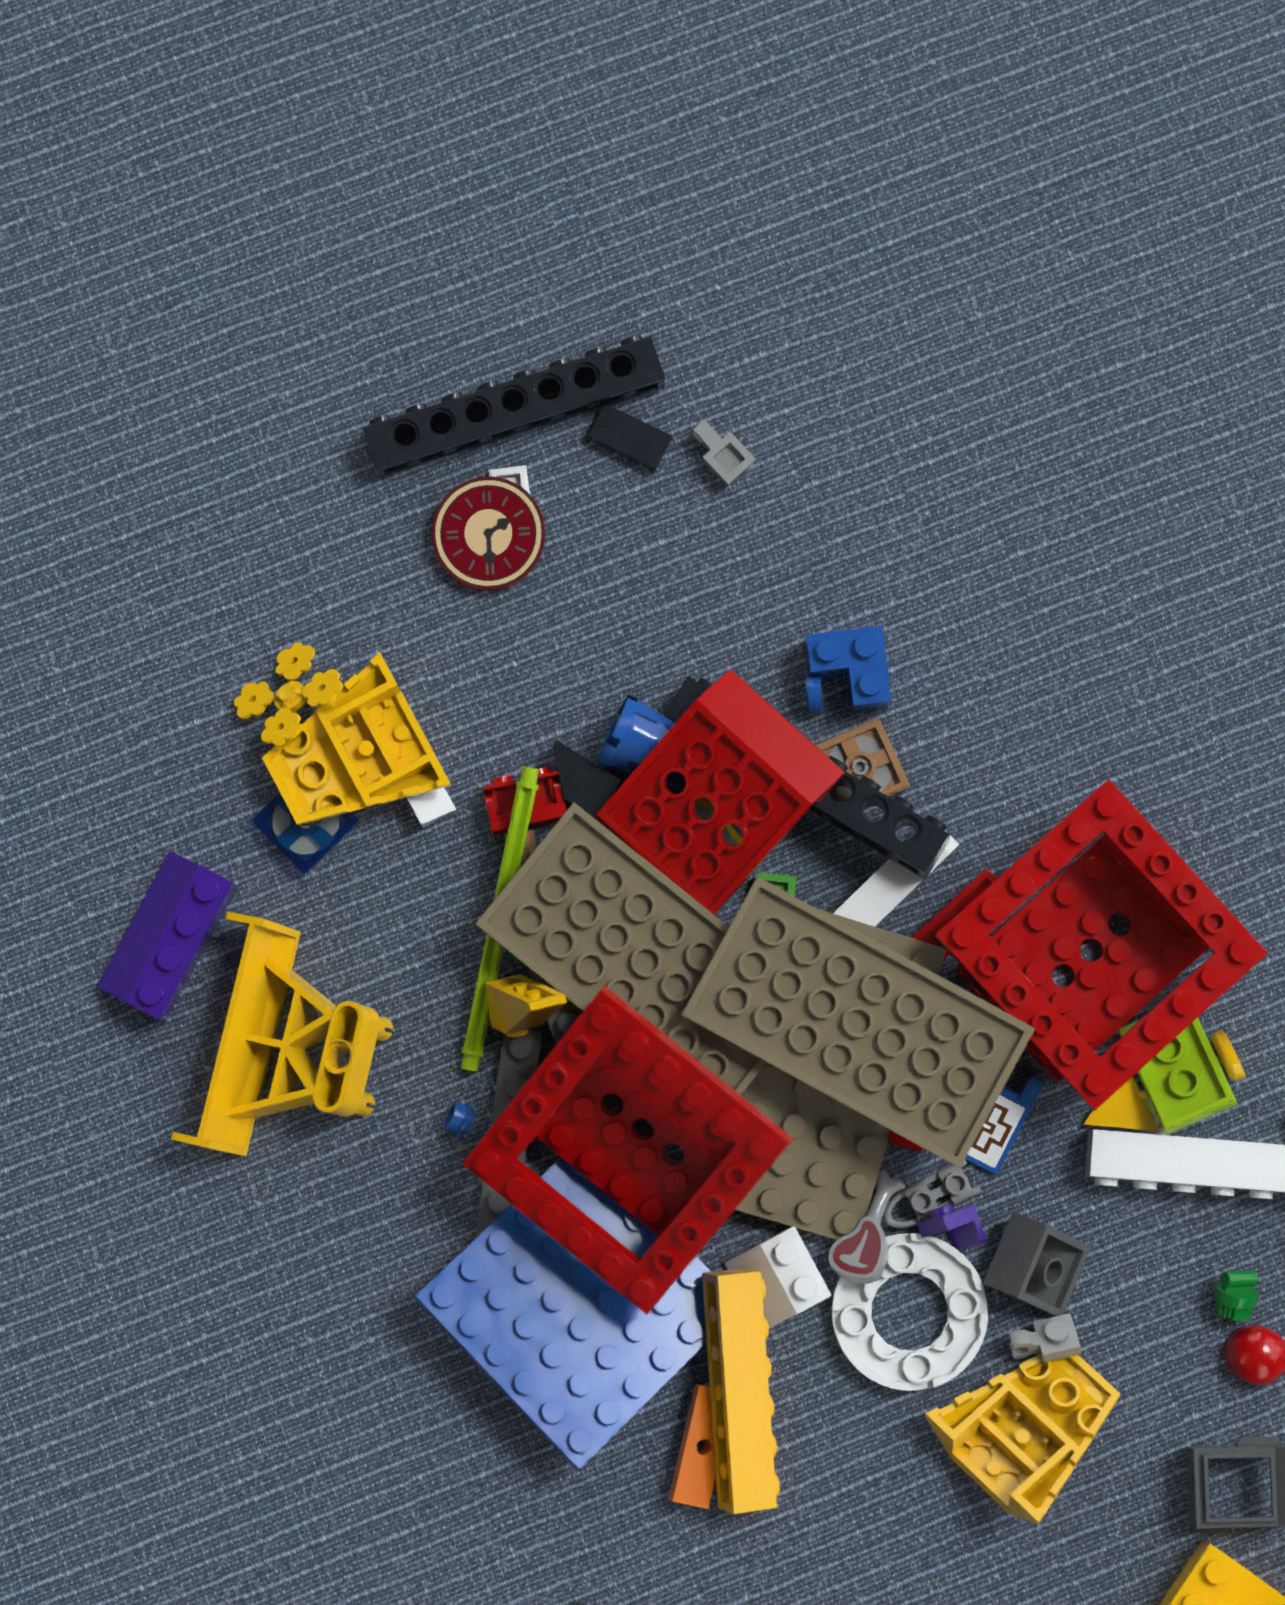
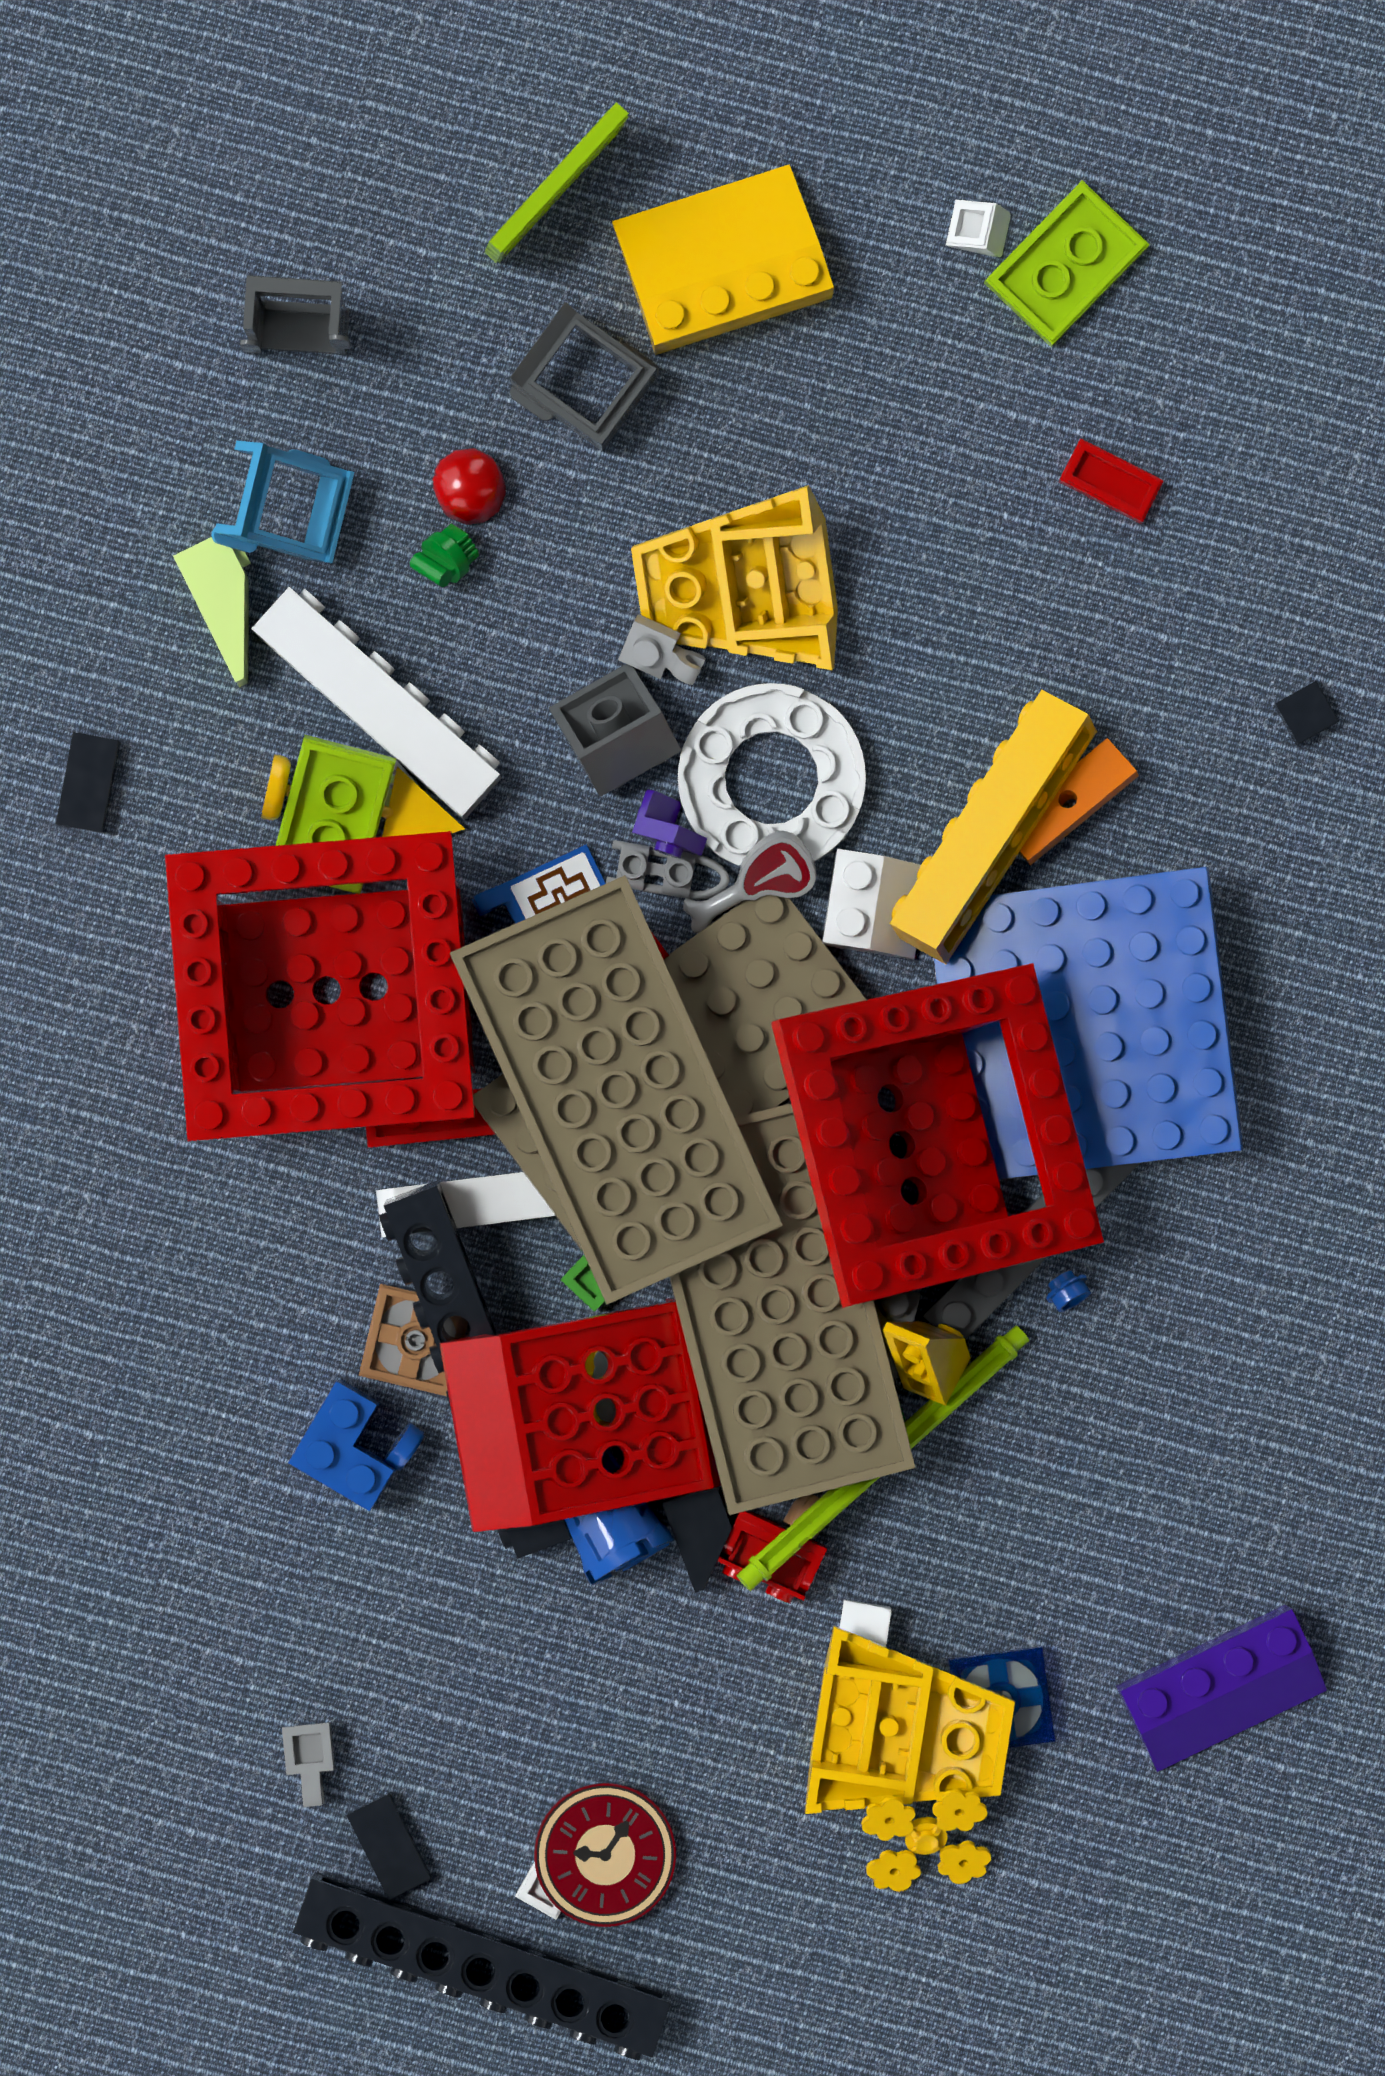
camera: 140 degrees left, 5 degrees up
yellow piece [171,911,393,1156] -> none

